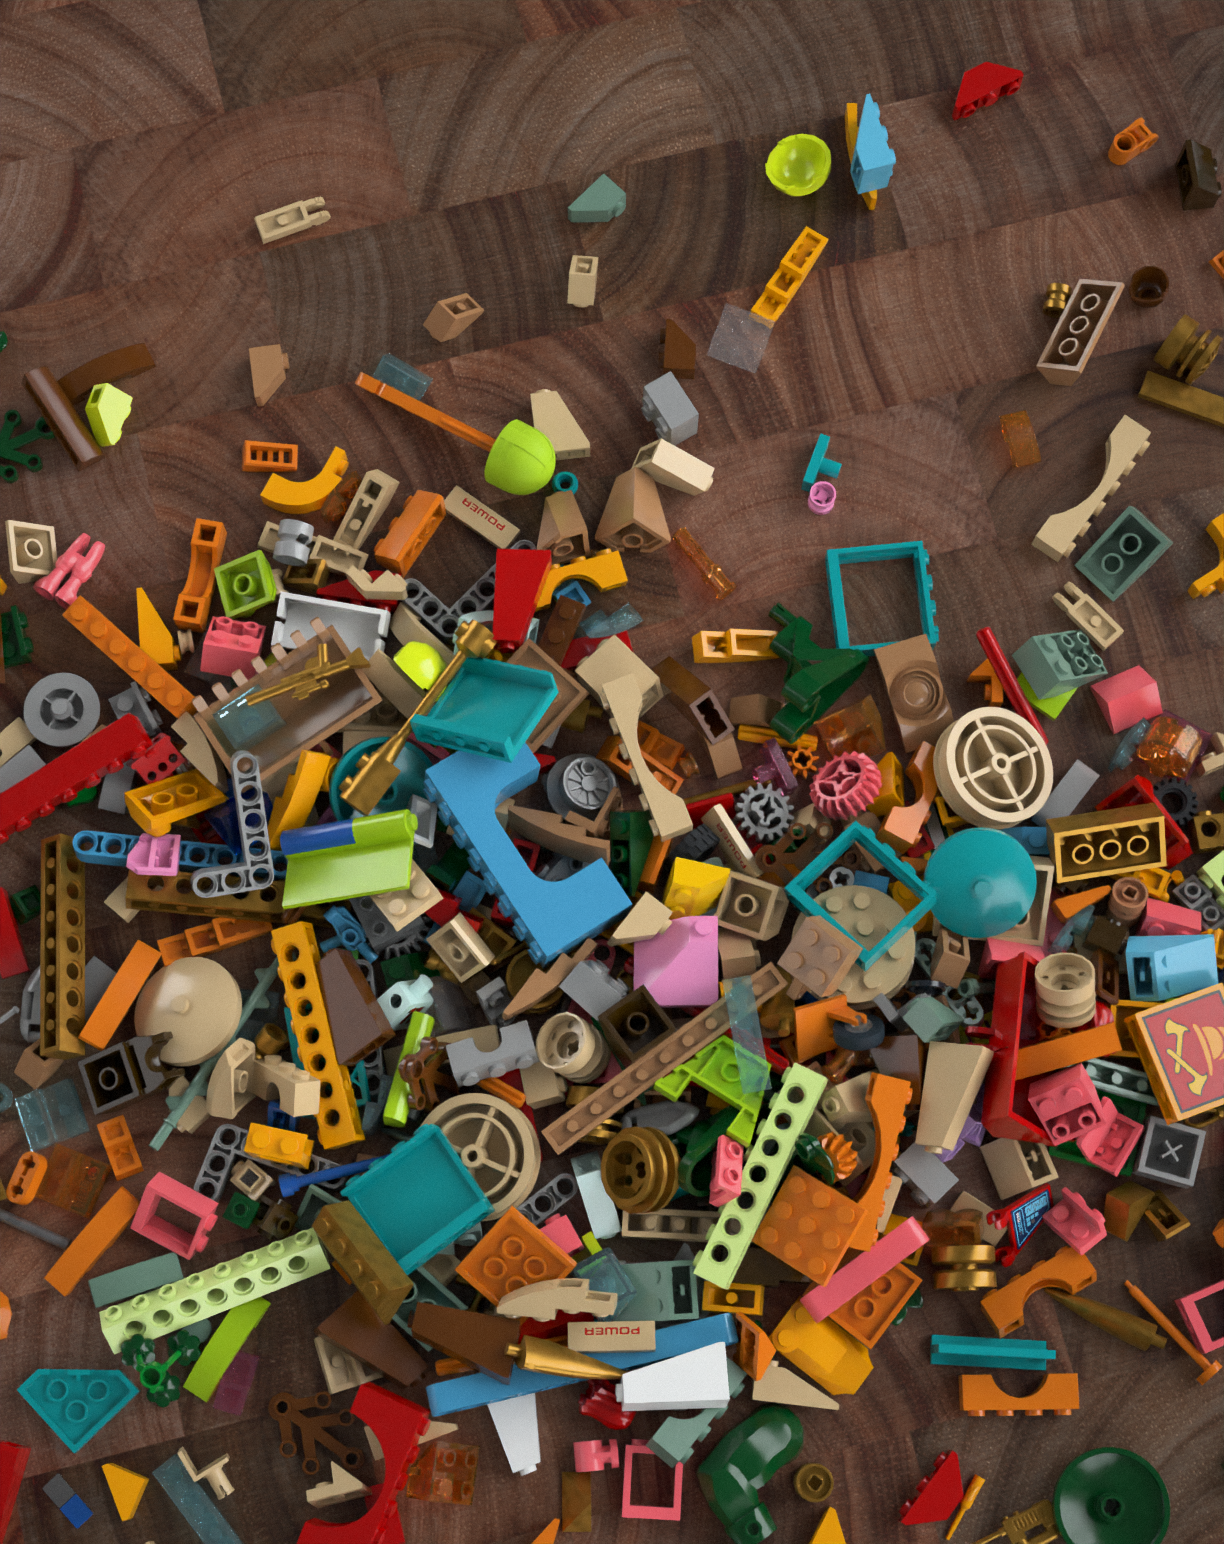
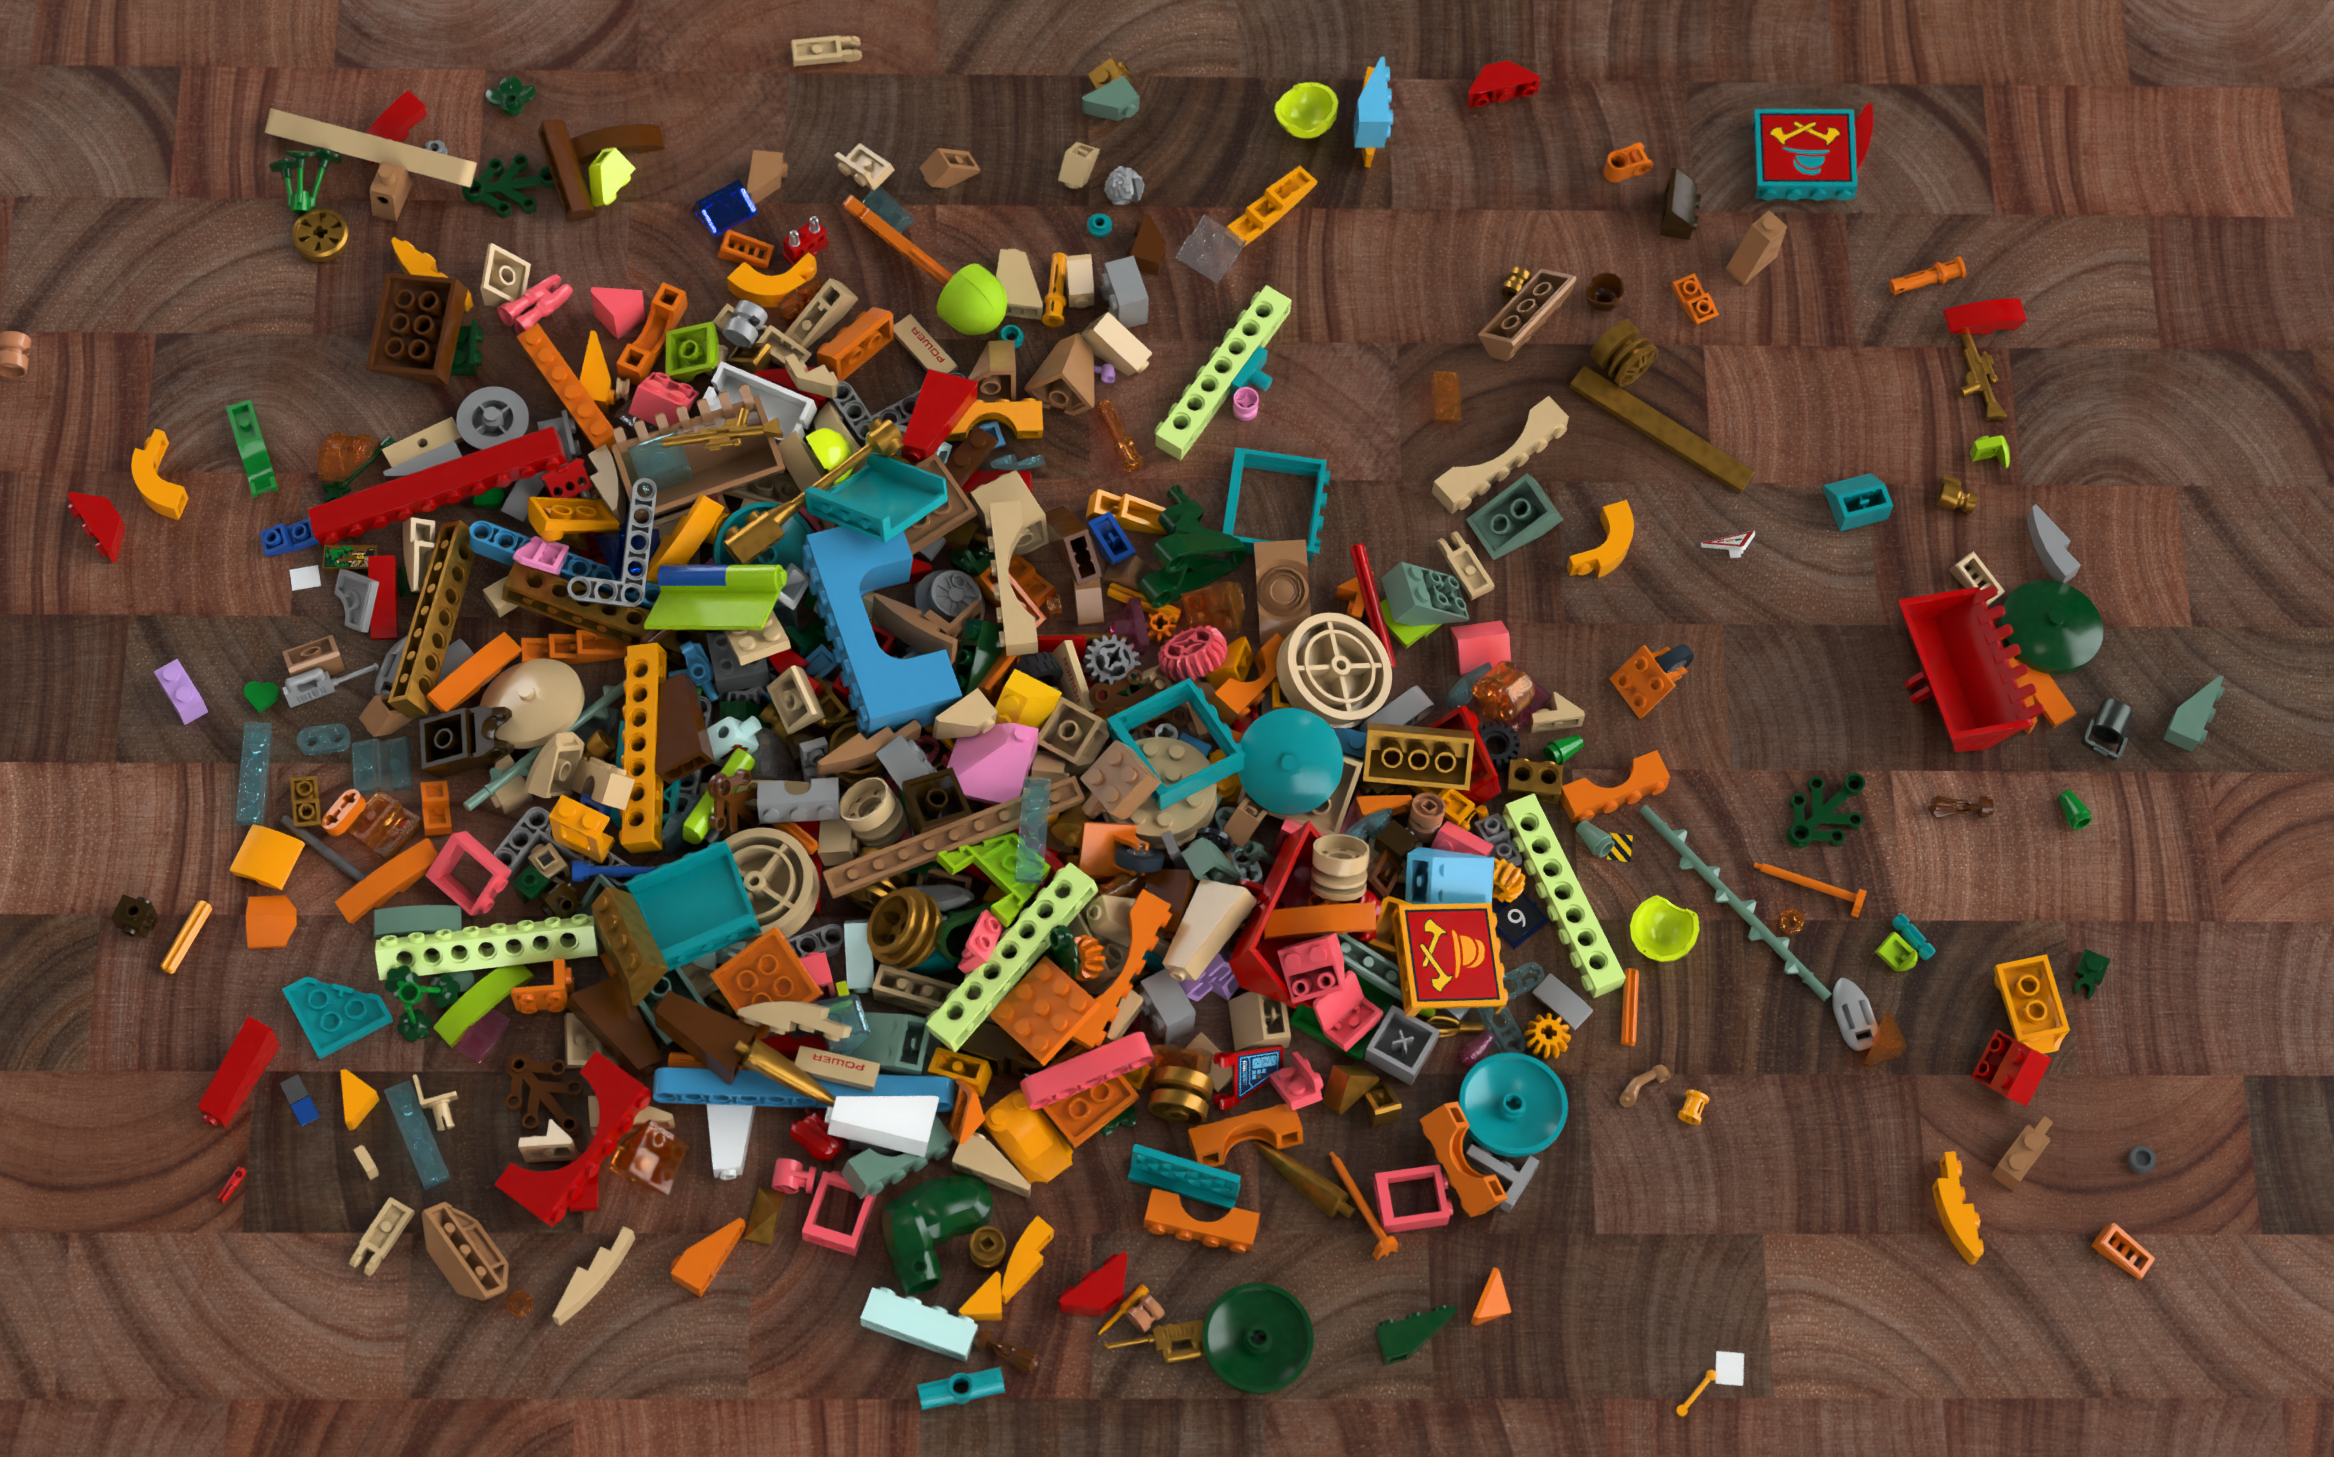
camera: 10 degrees right, 10 degrees down
none -> tan slope [403,517,436,593]
none -> orange bracket [511,958,576,1014]
none -> coral slope [591,287,646,340]
none -> clear blue slope [692,179,758,237]
none -> red piece [782,216,829,266]
none -> tan bracket [834,143,894,190]
none -> dark green bracket [947,545,995,574]
none -> light orange slope [1001,1215,1054,1304]
none -> light orange pin [1042,253,1067,327]
none -> tan slope [1065,254,1094,308]
none -> teal plate [1087,213,1112,238]
none -> pearl gold bracket [1088,57,1132,89]
none -> blue slope [1088,511,1136,565]
none -> lavender hand [1094,364,1116,383]
none -> light grey piece [1104,166,1145,205]
none -> nougat wheel [1126,1294,1165,1333]
none -> yellowish green brick [1154,285,1292,461]

